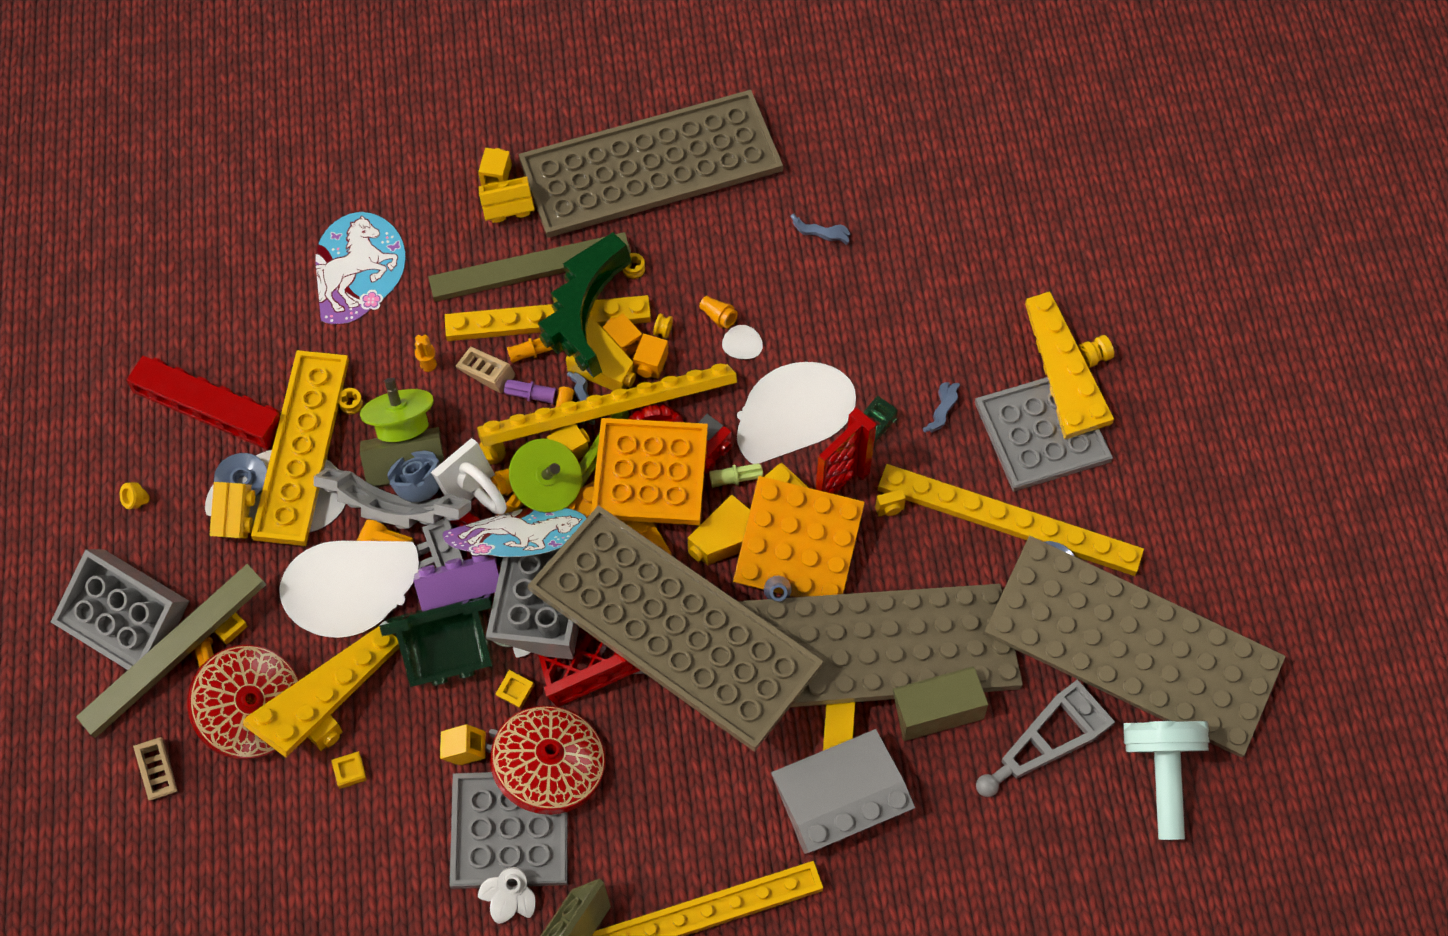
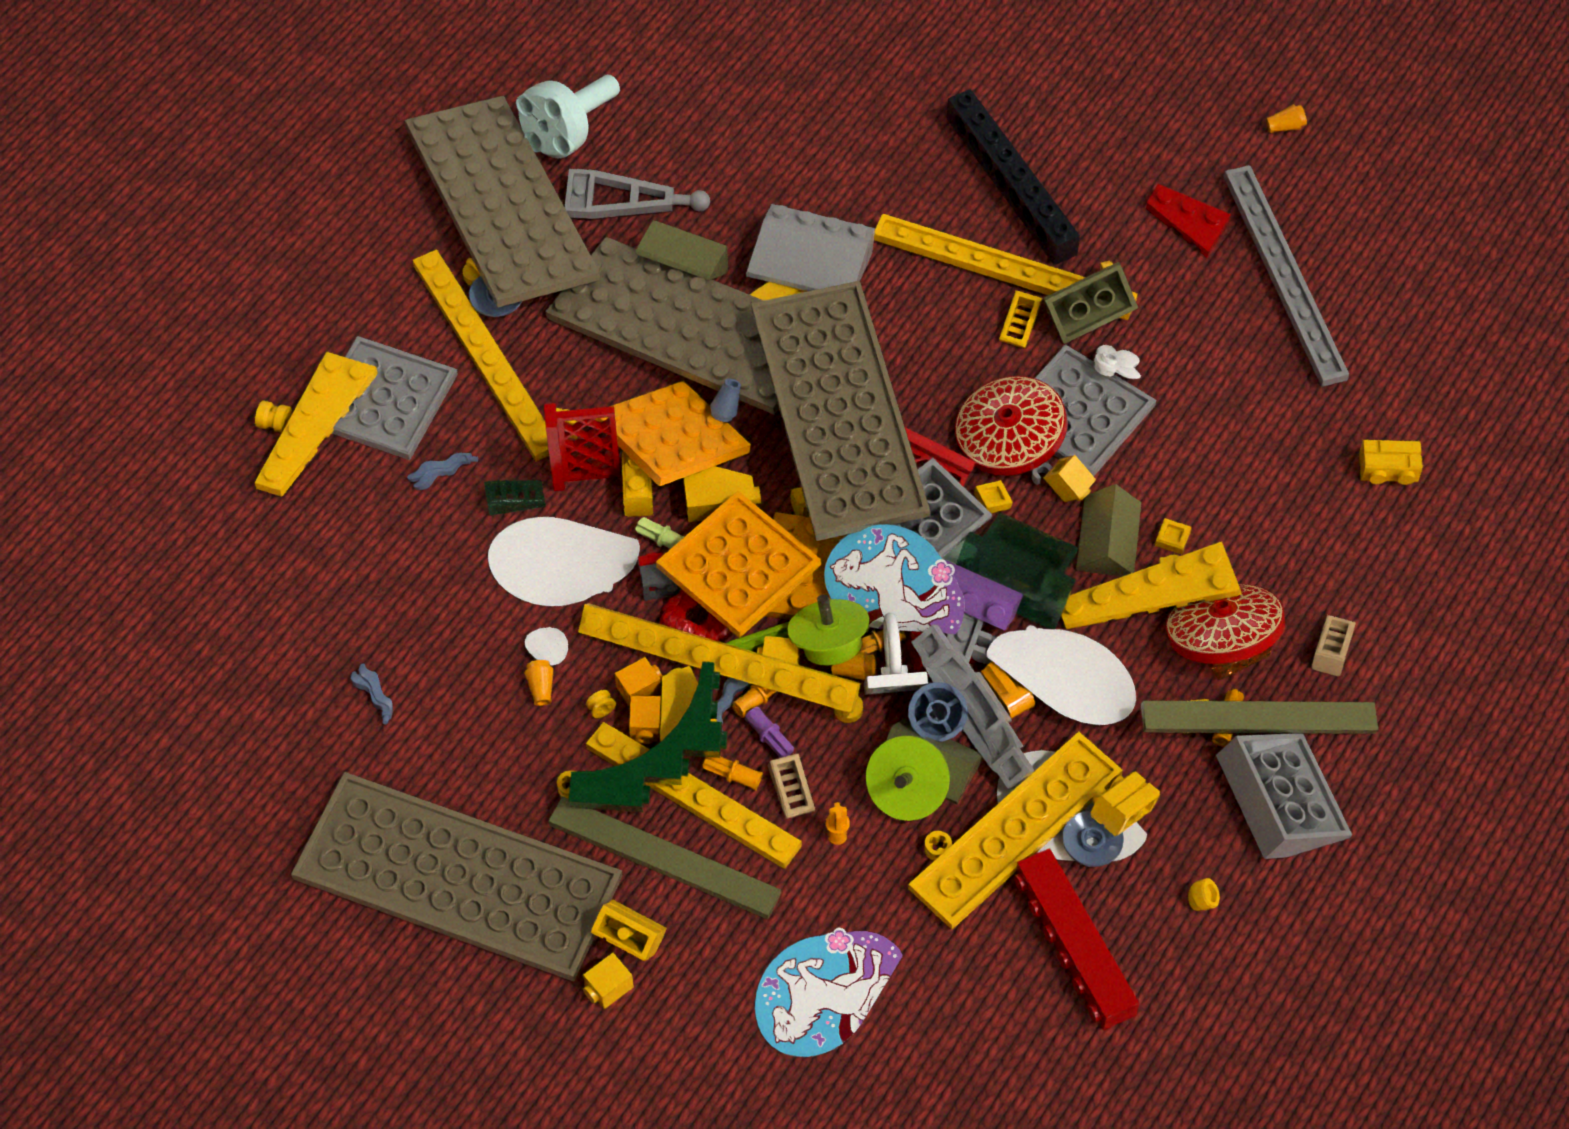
camera: 140 degrees left, 5 degrees down
none -> yellow slope [999,290,1042,349]
none -> olive slope [1076,484,1141,576]

